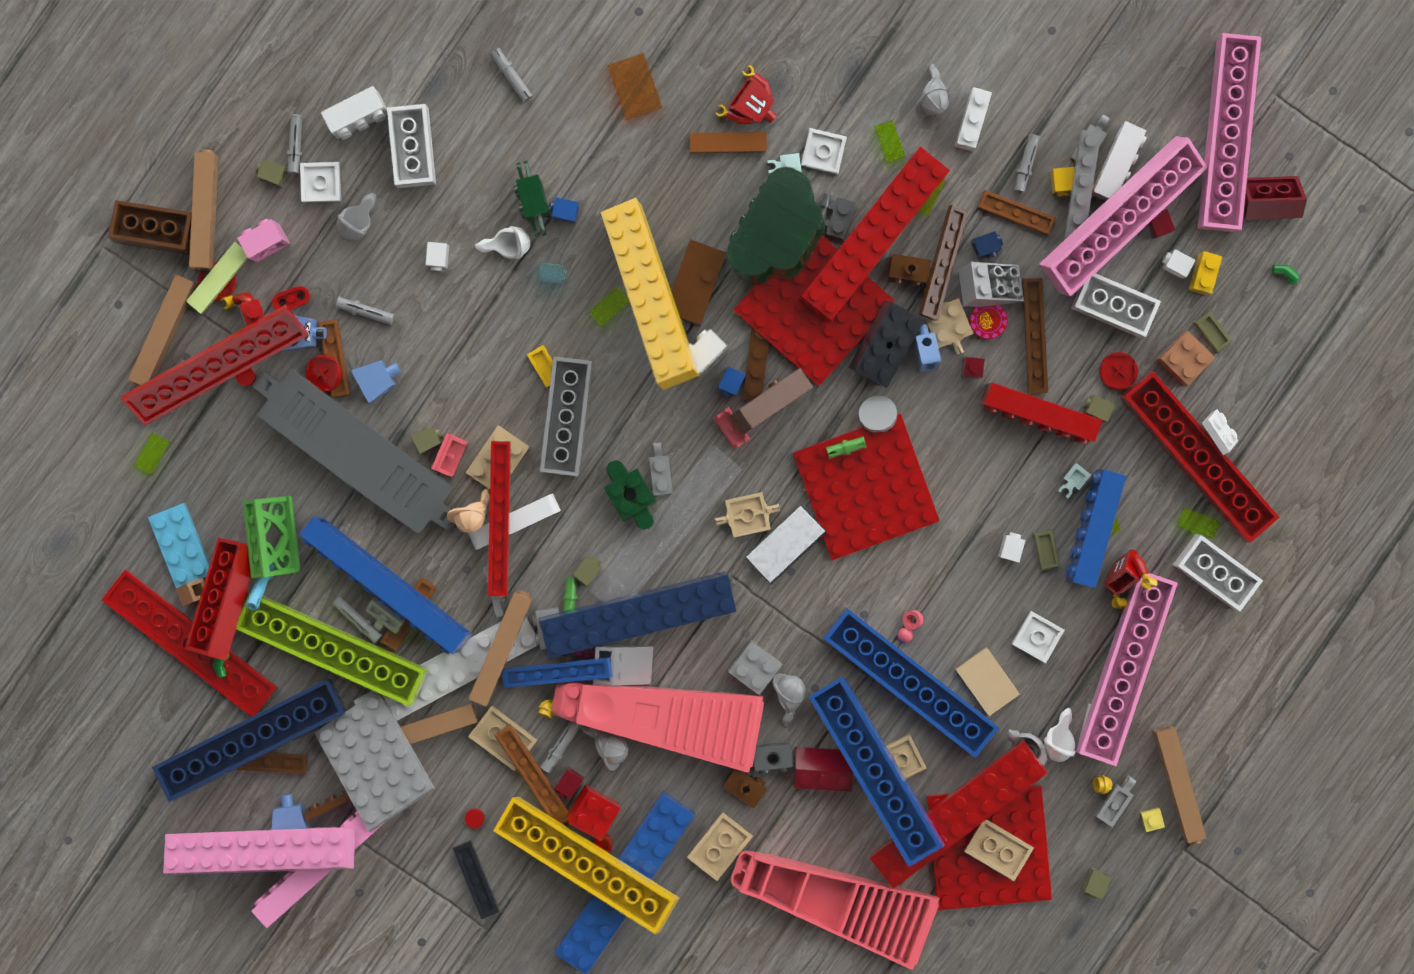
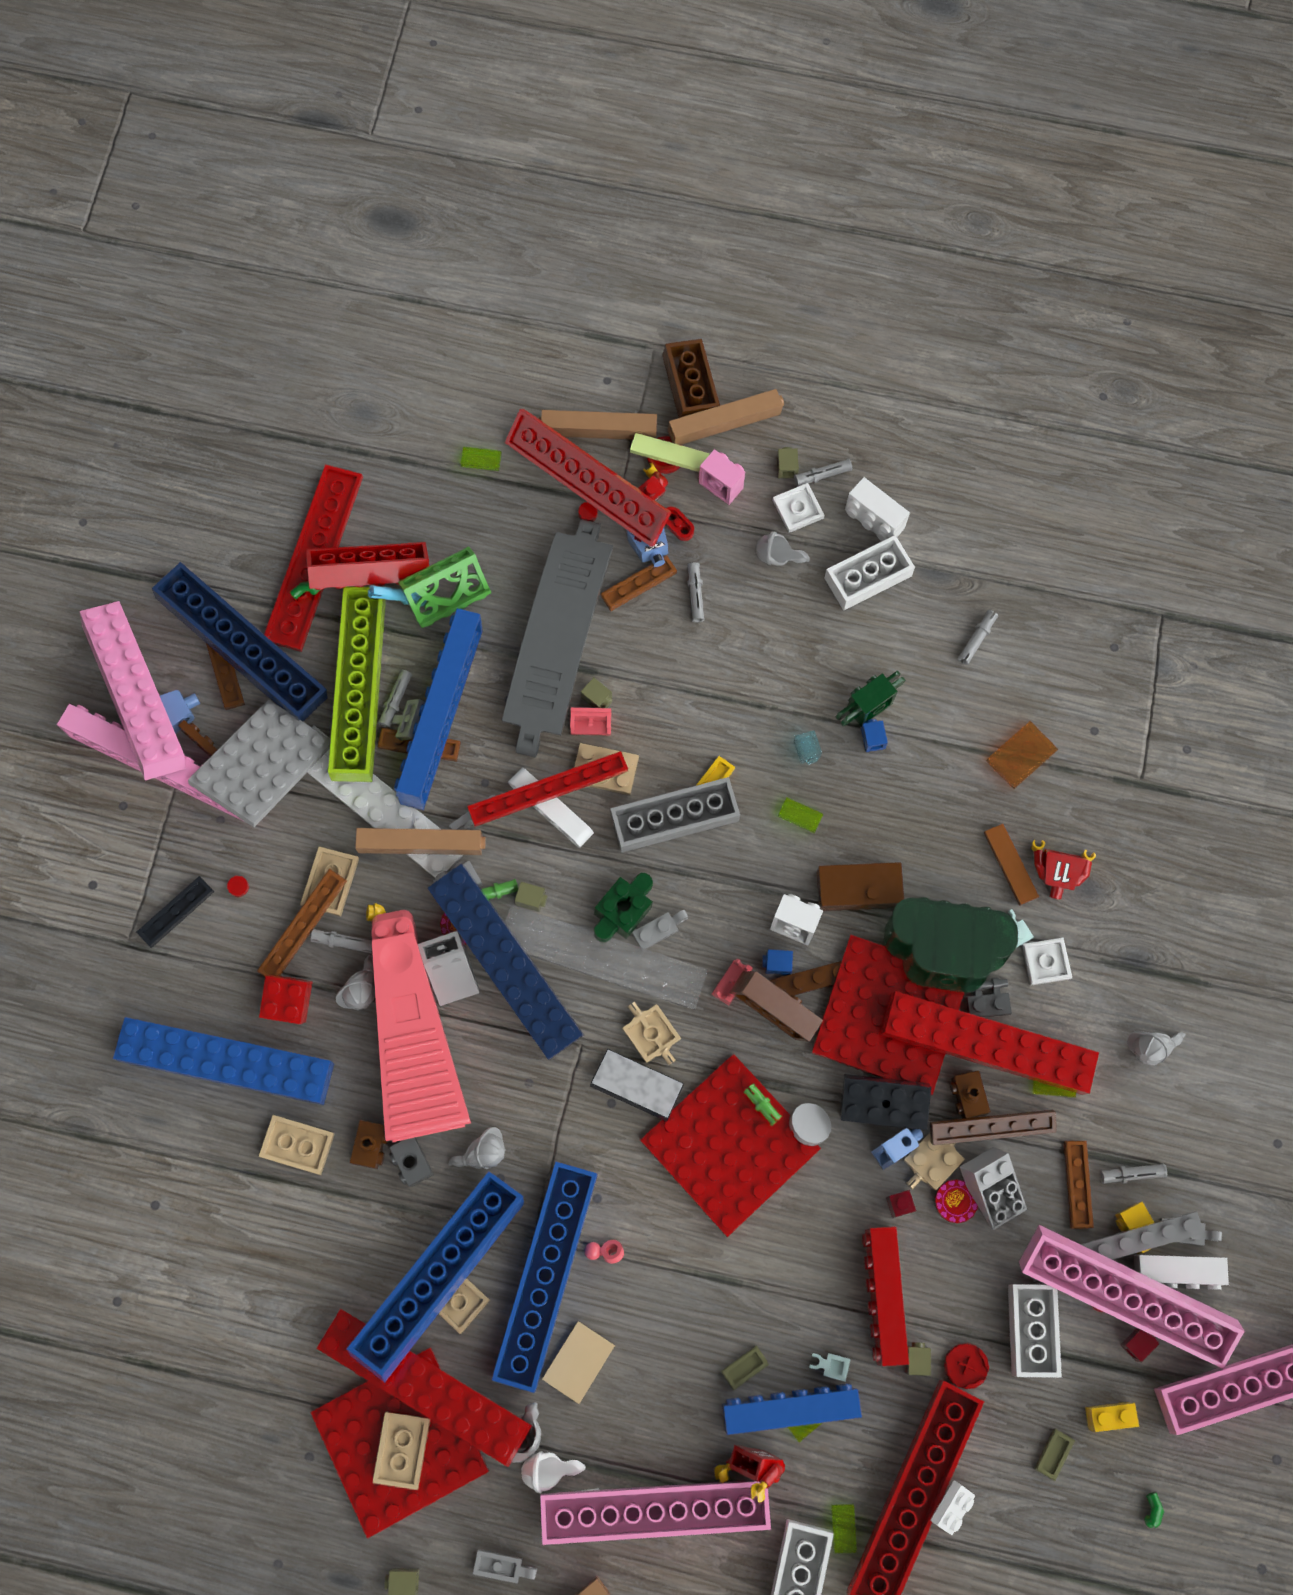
camera: 65 degrees right, 15 degrees down
medium azure plate [148,503,210,588] -> none
medium nougat brick [176,578,205,606] -> none
red tile [305,355,342,392] -> none
medium blue torso [352,361,402,404] -> none
medium nougat brick [400,702,479,744] -> none
white brick [426,242,449,271] -> none
light nougat piece [447,488,490,533] -> none
white piece [475,226,530,259] -> none
yellow brick [493,797,679,934] -> none
blue plate [502,658,613,688] -> none
dark red brick [555,767,584,799] -> none
red tile [594,834,613,852] -> none
yellow brick [601,198,700,390] -> none
light grey brick [728,640,782,695] -> none
coral brick [731,851,940,970] -> none
dark red slope [793,747,853,792] -> none
clear neon green tile [874,120,905,163] -> none
white brick [954,87,992,152] -> none
dark blue brick [971,231,1003,259] -> none
white brick [998,532,1026,562] -> none
white plate [1011,611,1065,663] -> none
reddish brown plate [1022,278,1048,394] -> none
yellow plate [1093,775,1113,794] -> none
nougat brick [1156,331,1215,386] -> none
white brick [1162,249,1195,279] -> none
dark red slope [1243,176,1307,220] -> none

